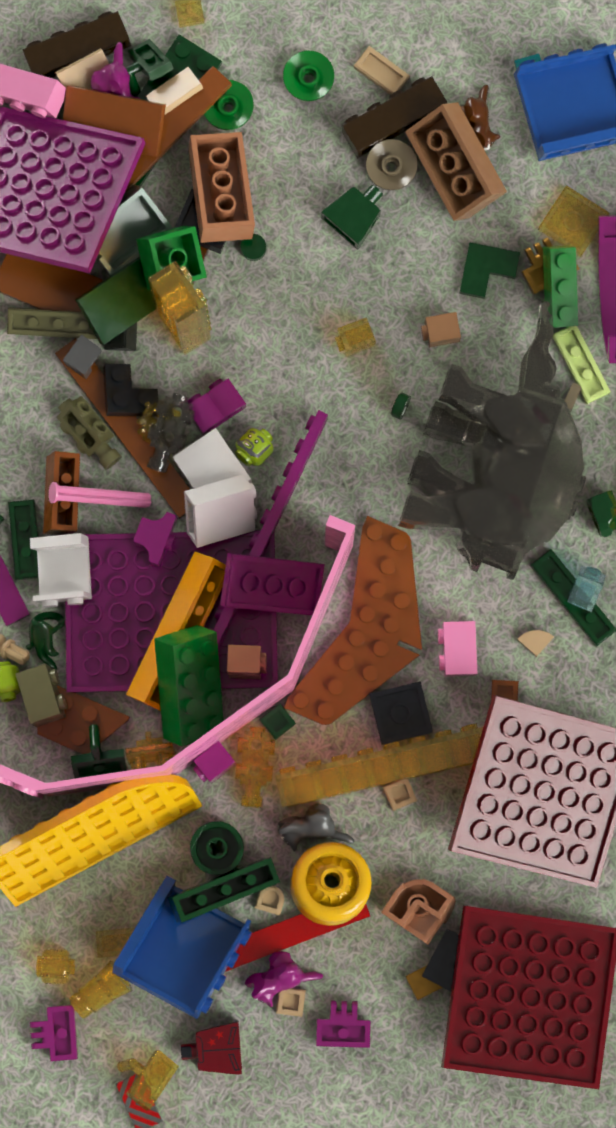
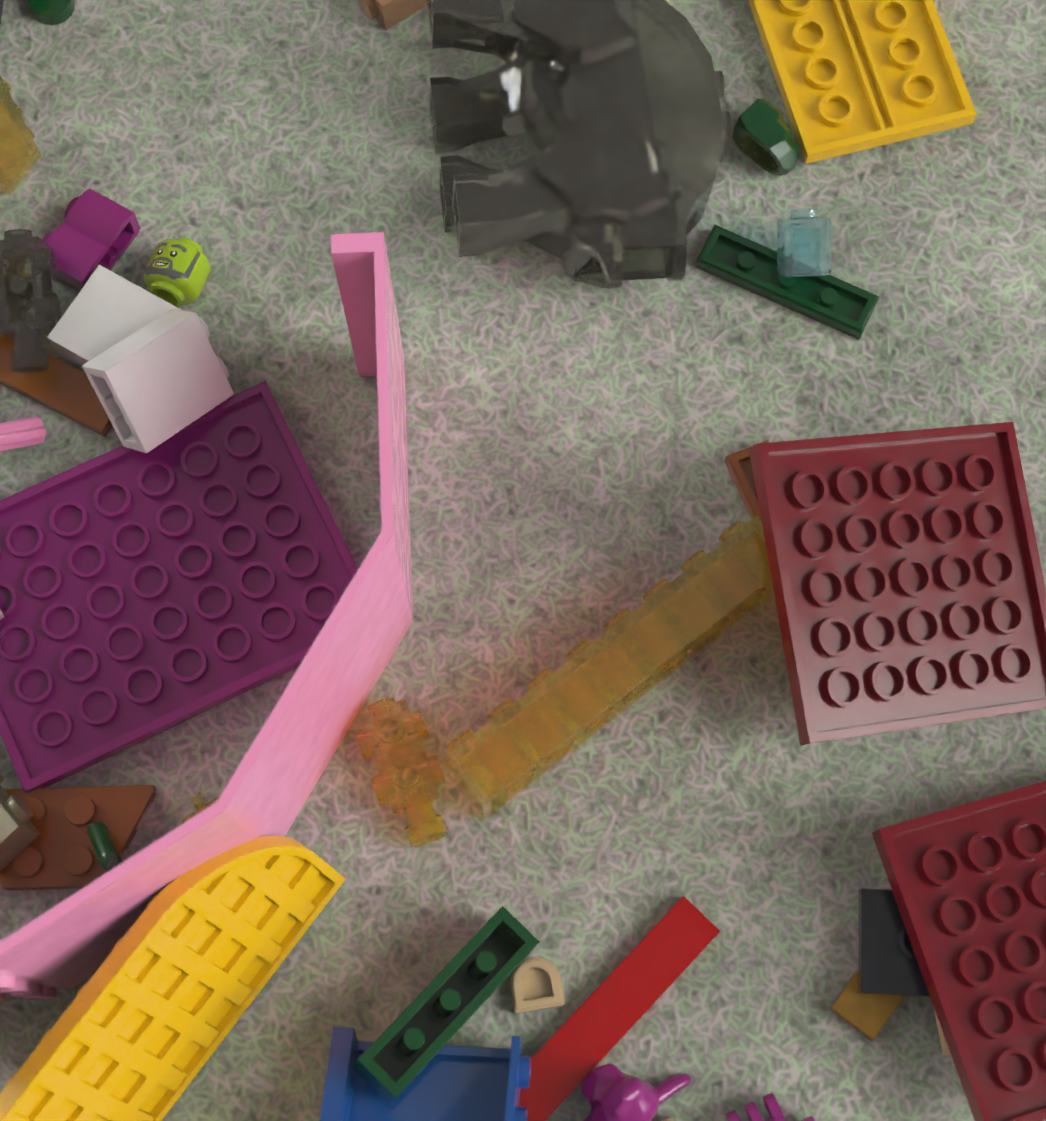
camera: 25 degrees left, 10 degrees down
light orange brick [126,552,226,711] -> none
magenta brick [133,512,178,568] -> none
green brick [154,625,224,747] -> none
dark green brick [190,821,244,875] -> none
magenta brick [193,741,236,784] -> none
magenta plate [209,410,328,649] -> none
magenta tile [220,553,325,616] -> none
nougat brick [227,645,267,679] -> none
dark green tile [259,703,296,740] -> none
dark grey animal [278,803,354,852] -> none
dark orange wing [284,516,422,725] -> none
yellow wheel [290,842,372,926] -> none
clear yellow brick [334,317,376,357] -> none
black plate [369,681,433,746] -> none
nougat brick [381,879,456,945] -> none
tan tile [383,777,417,811] -> none
dark green tile [391,392,411,420] -> none
bright pink brick [438,621,478,677] -> none
tan tile [517,630,554,657] -> none

